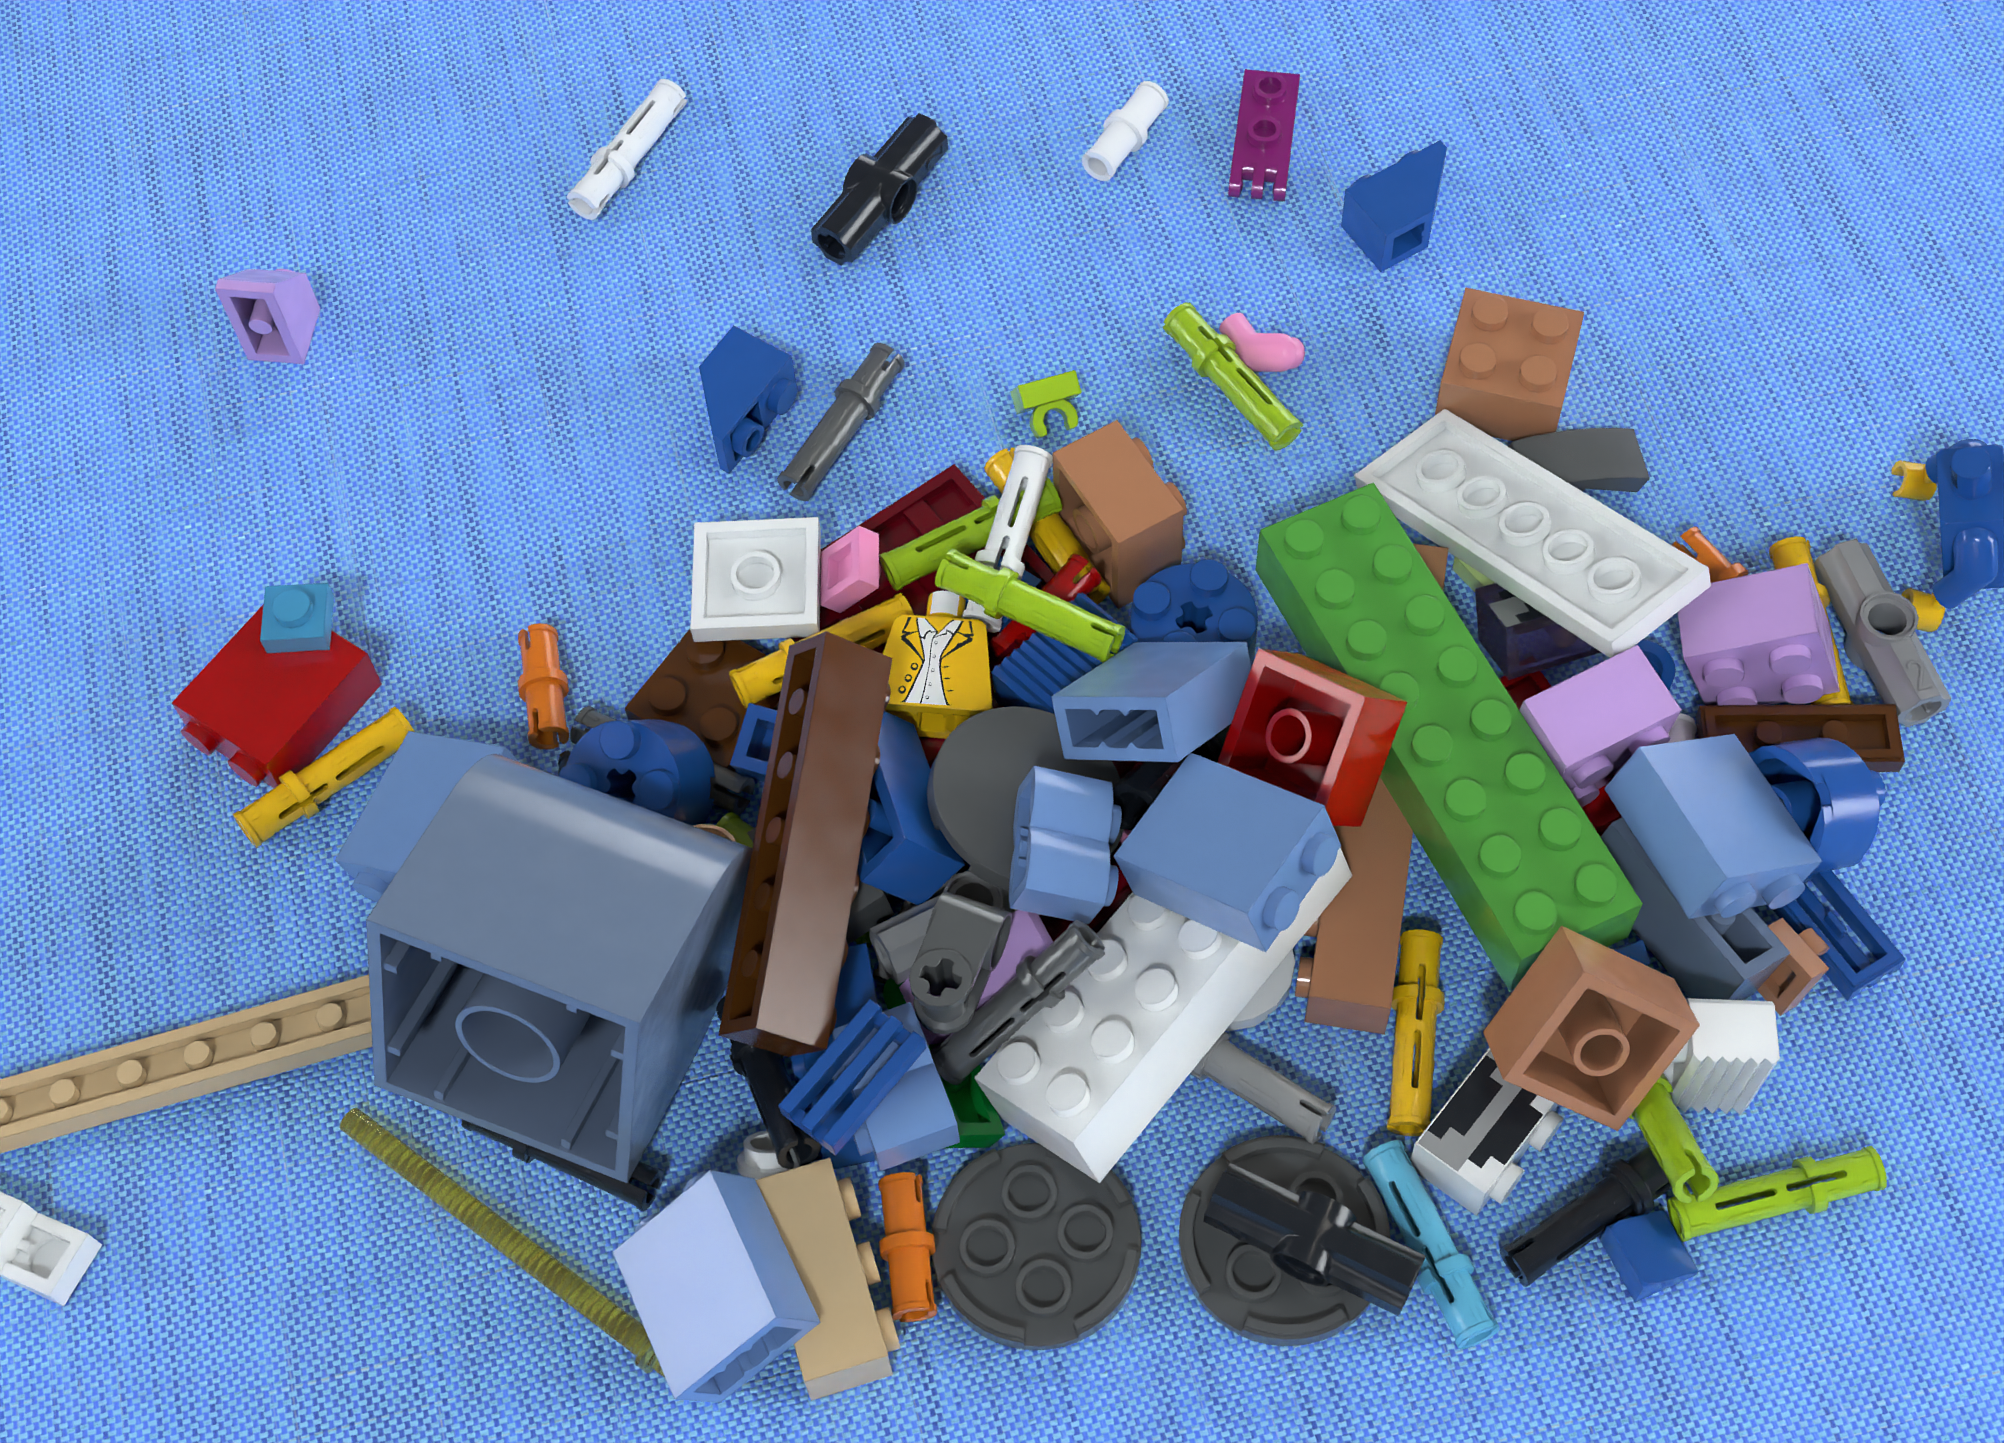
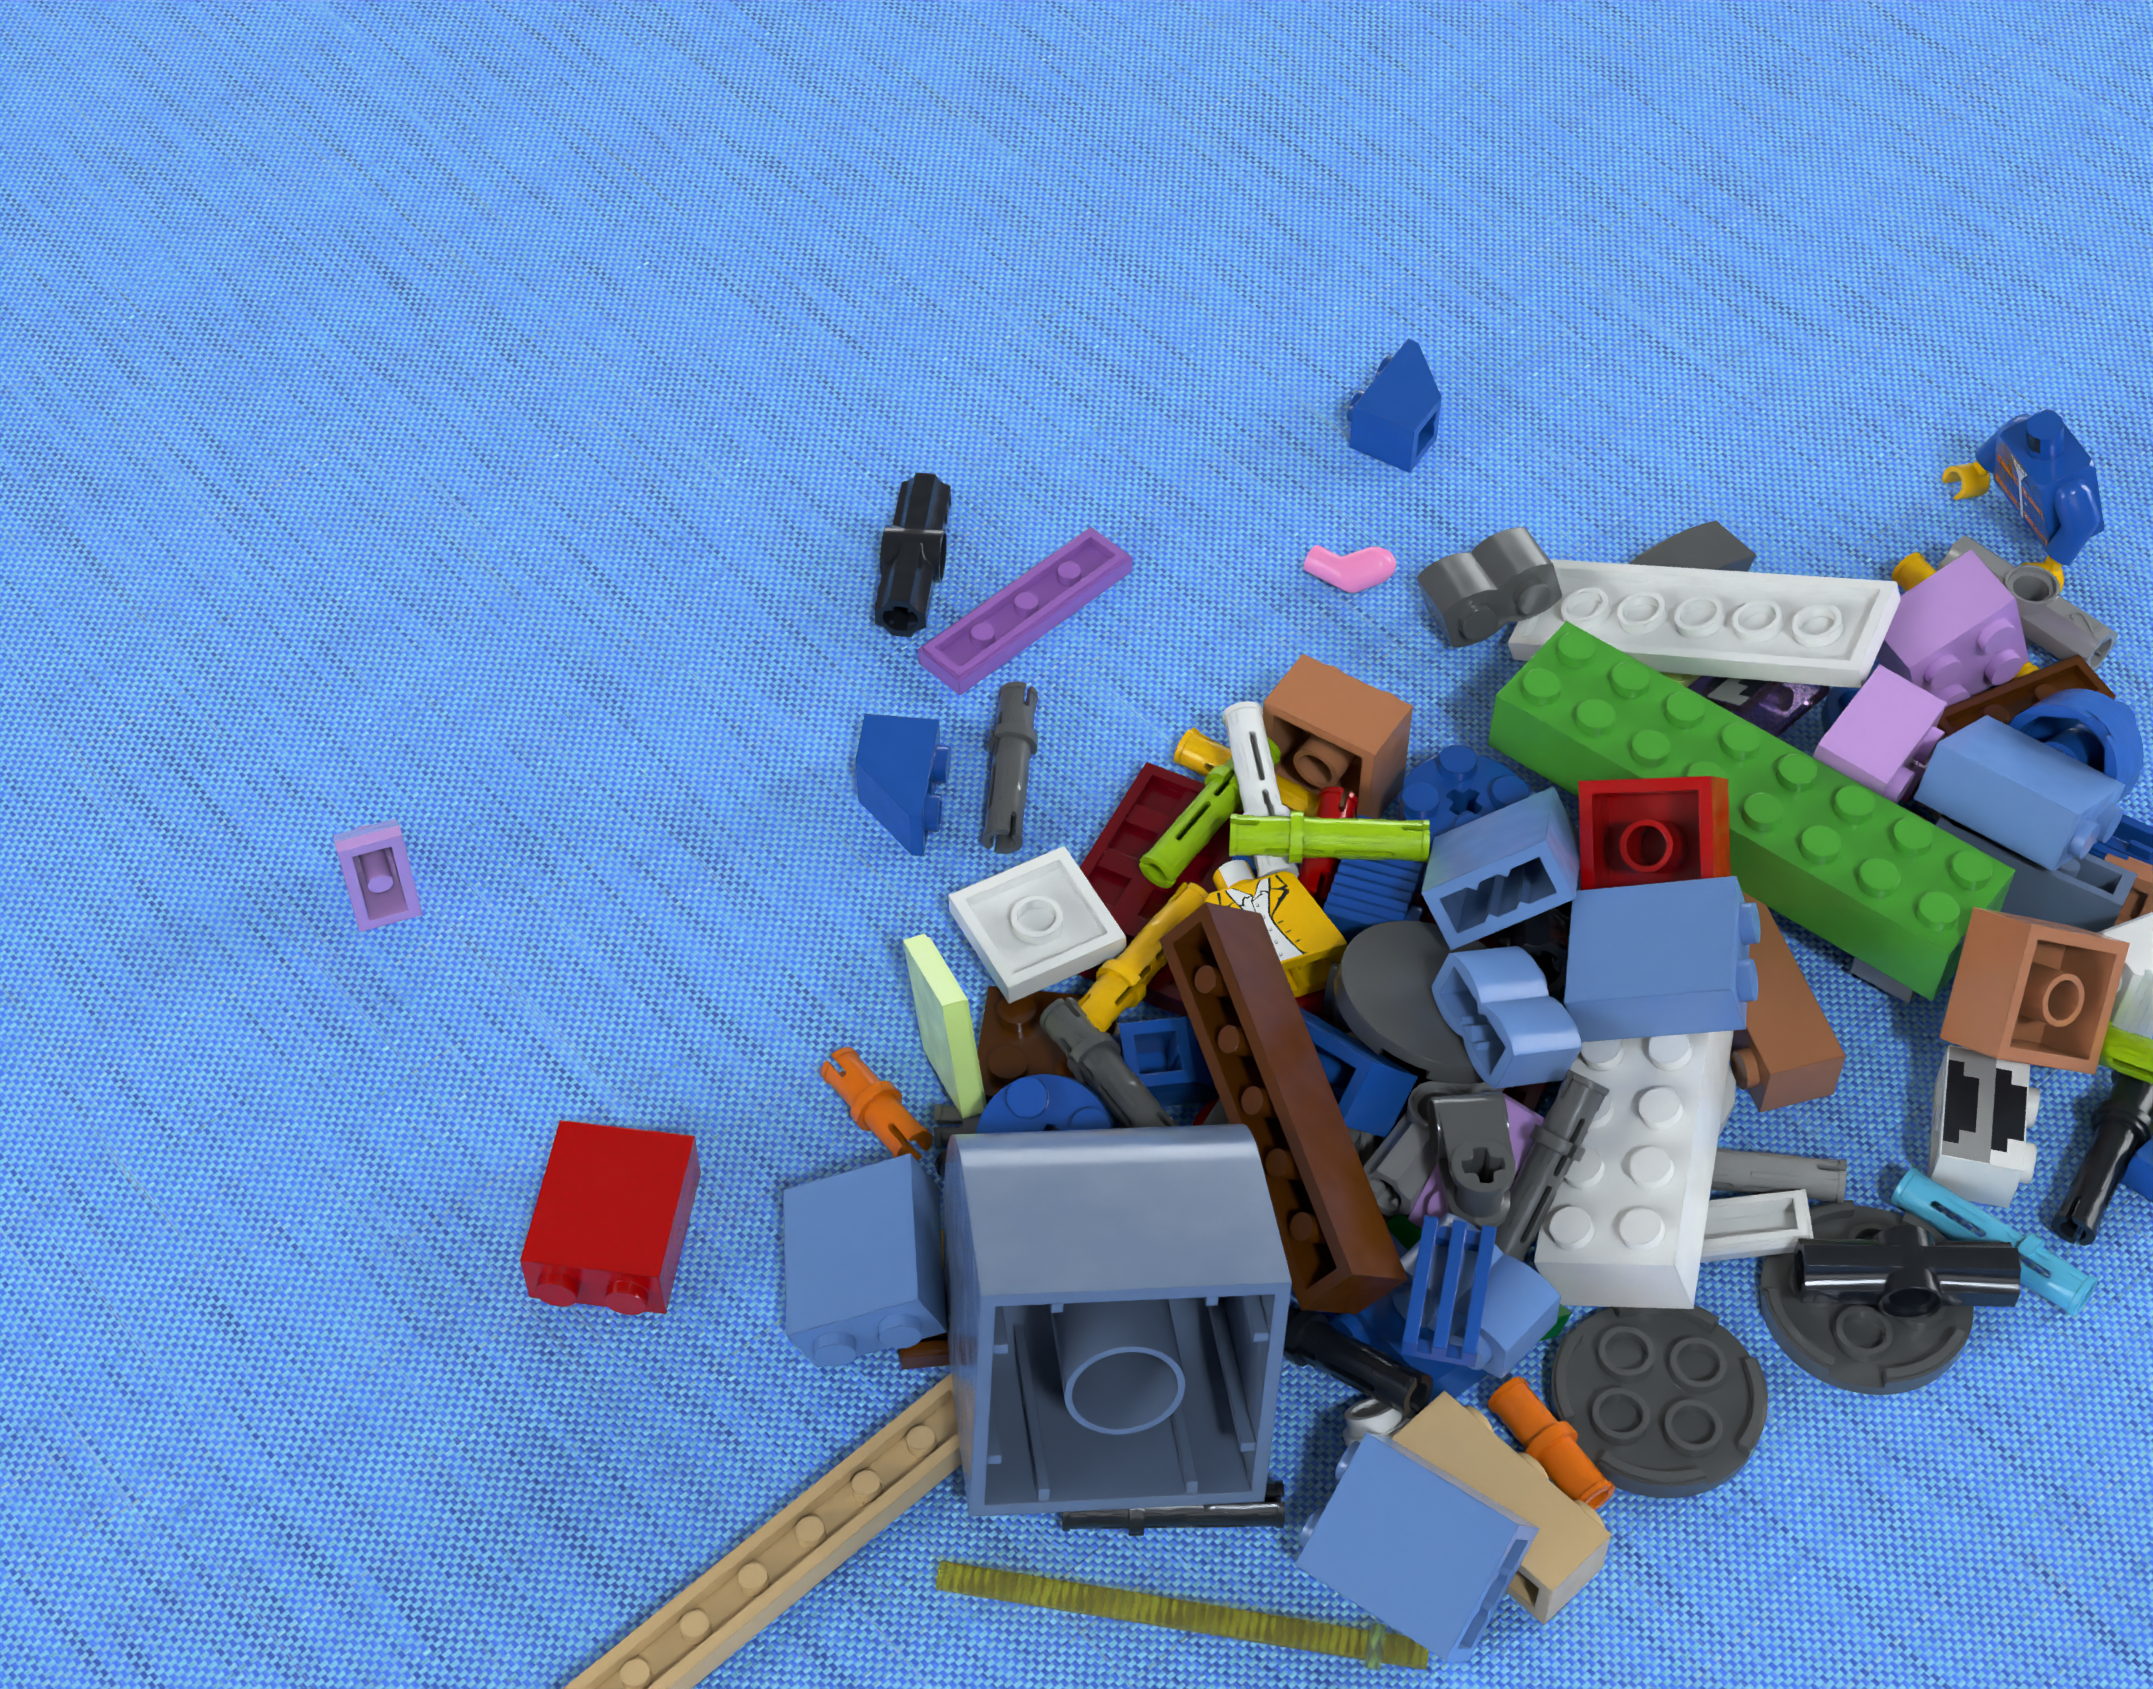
camera: 30 degrees left, 10 degrees down
yellow pin [232,706,415,848] -> none
dark azure plate [260,583,334,653] -> none
white pin [567,79,687,220] -> none
bright pink plate [820,526,881,613] -> none
lime tile [1010,370,1082,439] -> none
white pin [1082,81,1169,181] -> none
lime pin [1163,302,1303,451] -> none
magenta hinge [1228,69,1300,202] -> none
yellow pin [1387,929,1445,1136] -> none
nougat brick [1435,288,1584,441] -> none
none -> yellowish green tile [903,933,987,1119]
none -> medium lavender tile [918,527,1132,695]
none -> dark grey pin [1040,997,1178,1128]
none -> dark grey brick [1417,527,1562,647]
none -> white tile [1700,1189,1814,1263]

